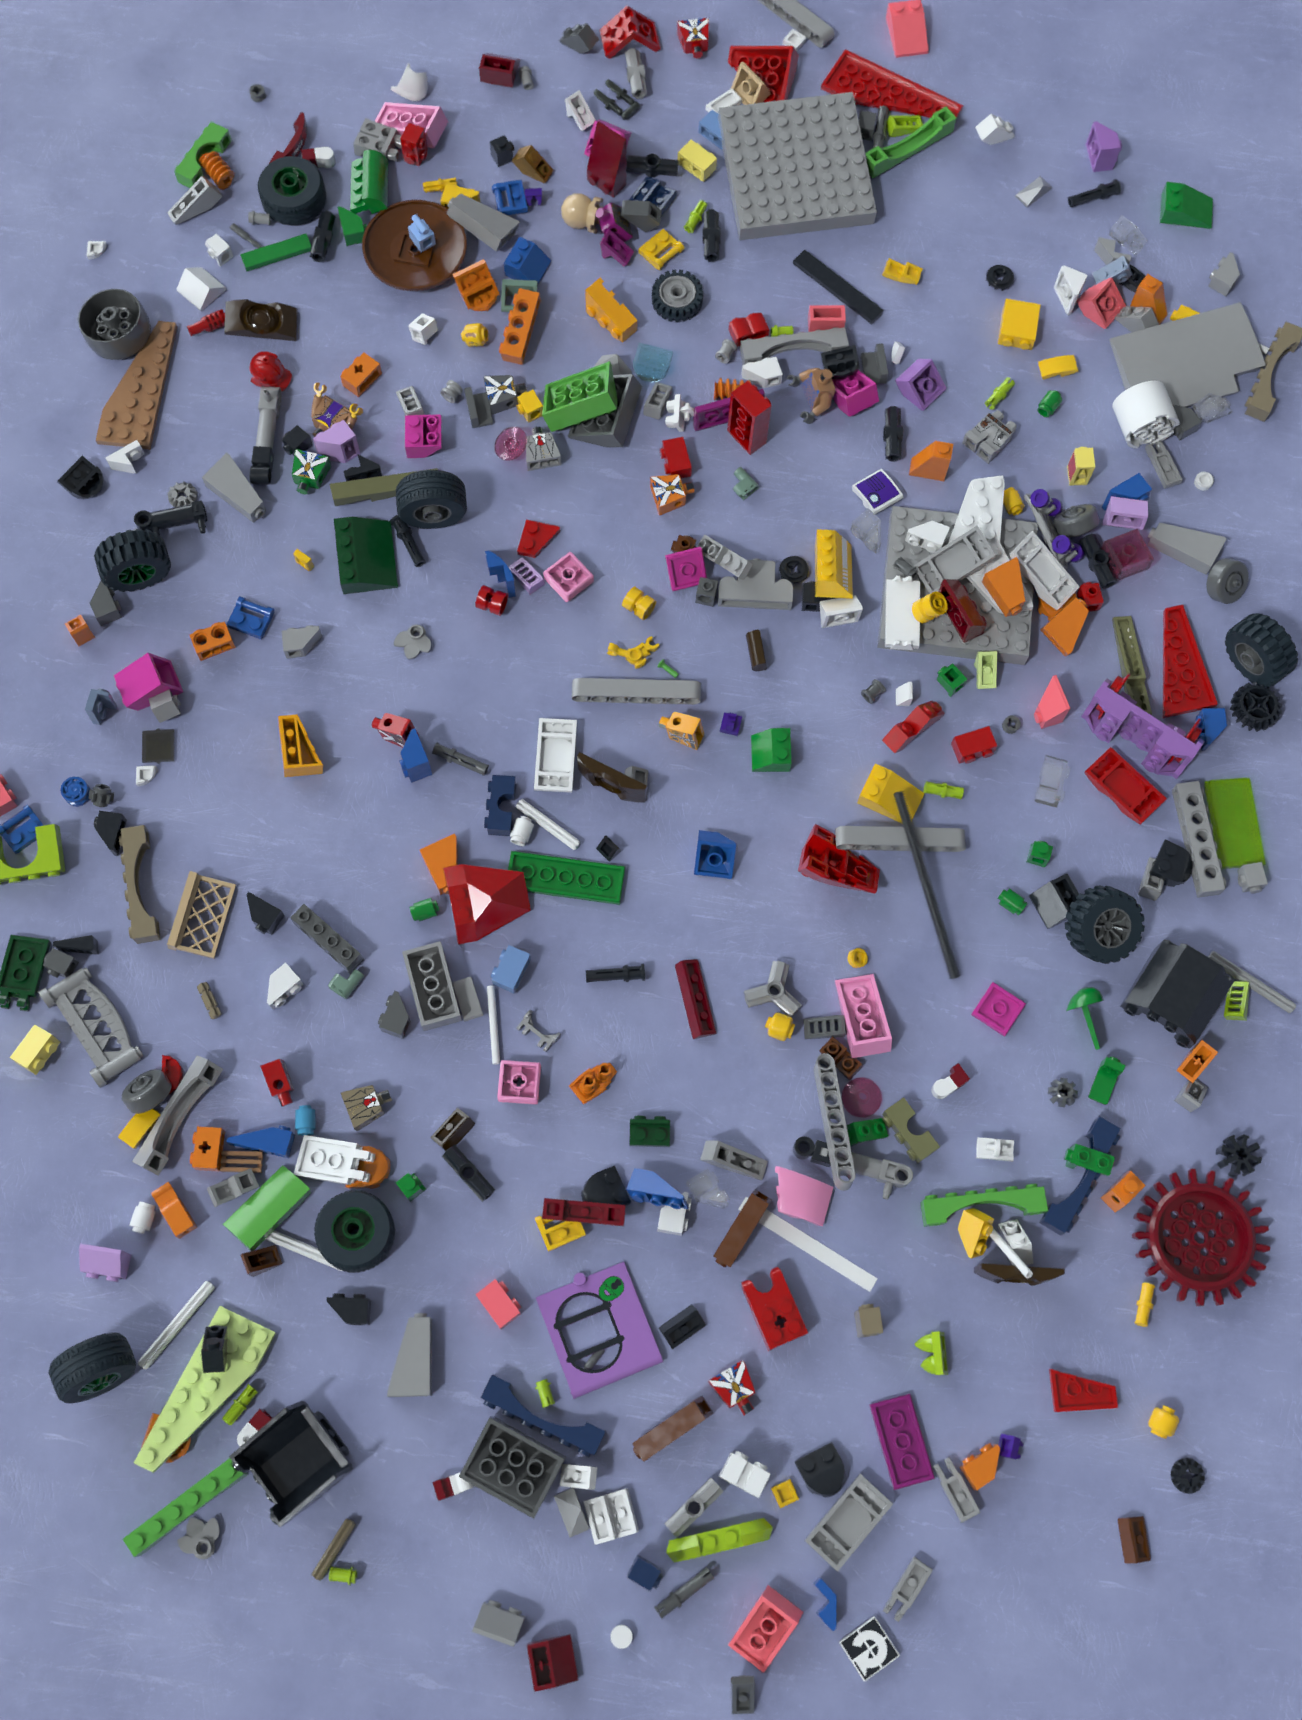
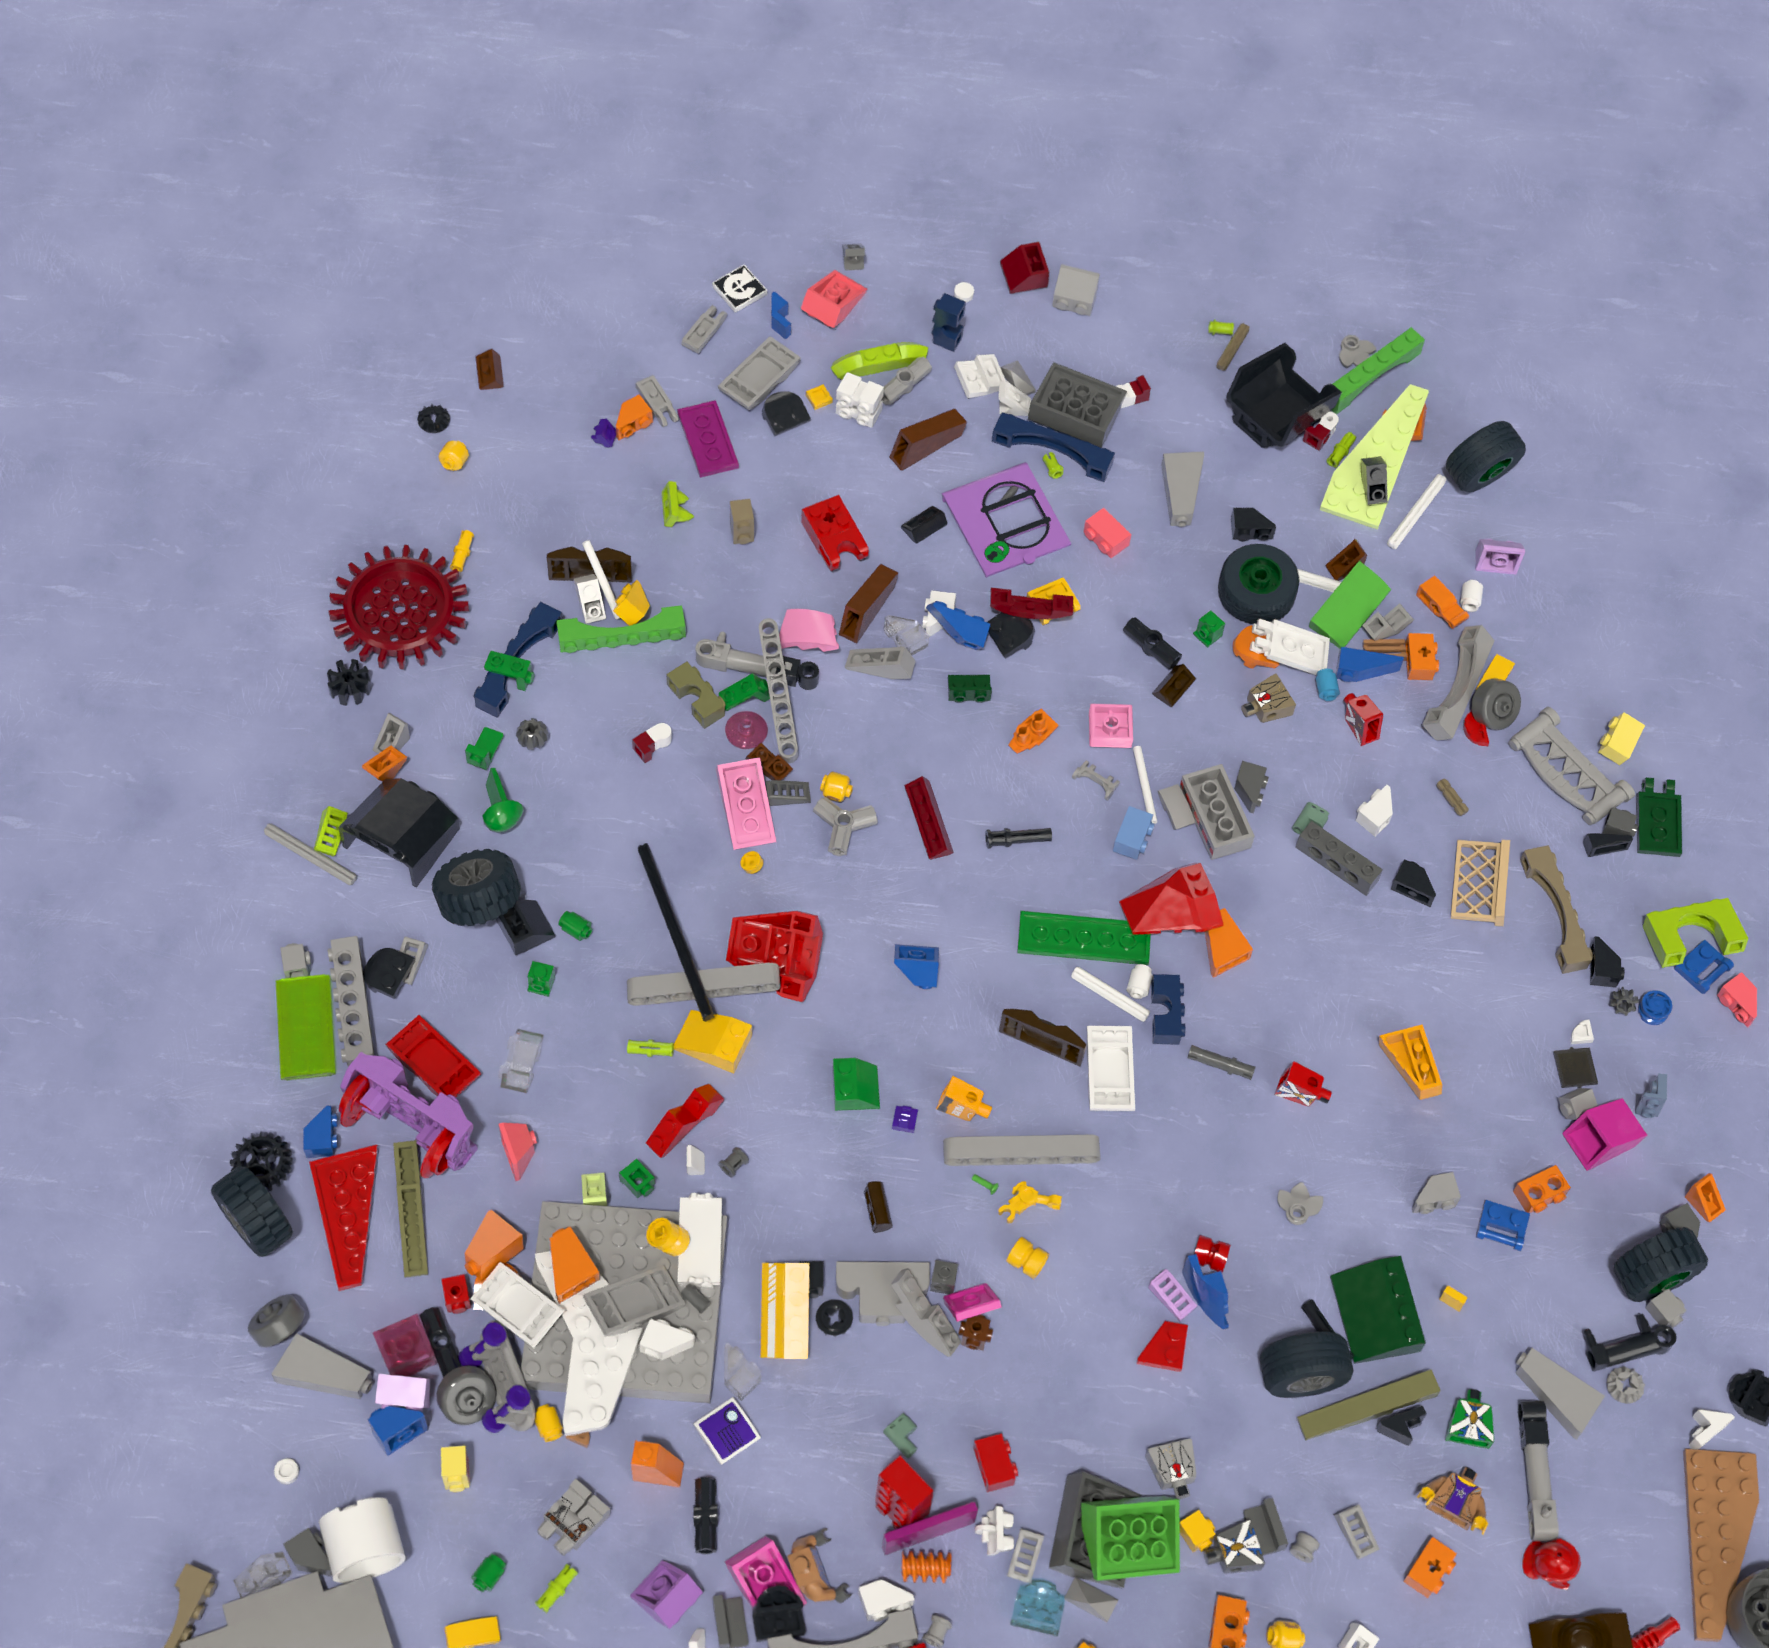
camera: 175 degrees right, 10 degrees down
black brick [282,425,313,455] -> none
lavender slope [313,420,360,463] -> none
blue slope [399,728,432,783] -> none
dark pink slope [405,414,442,458] -> none
green brick [409,898,440,922] -> none
clear pink dish [494,427,527,461] -> none
bright pink brick [543,552,594,602] -> none
black slope [596,835,621,862] -> none
light grey slope [625,766,648,785] -> none
torso [650,474,694,515] -> none
dark grey pin [654,1567,715,1619] -> none
torso [708,1360,756,1415] -> none
white sticker [738,1197,877,1292] -> none
white slope [820,595,863,628] -> none
dark red slope [938,579,987,643] -> none
red brick [951,726,997,764] -> none
dark pink tile [971,982,1026,1037] -> none
white hips [976,1137,1014,1161] -> none
dark grey bush [1002,715,1020,734] -> none
red wing [1049,1369,1118,1412] -> none
orange torso [1100,1170,1146,1213] -> none
light grey hinge [1145,441,1182,489] -> none

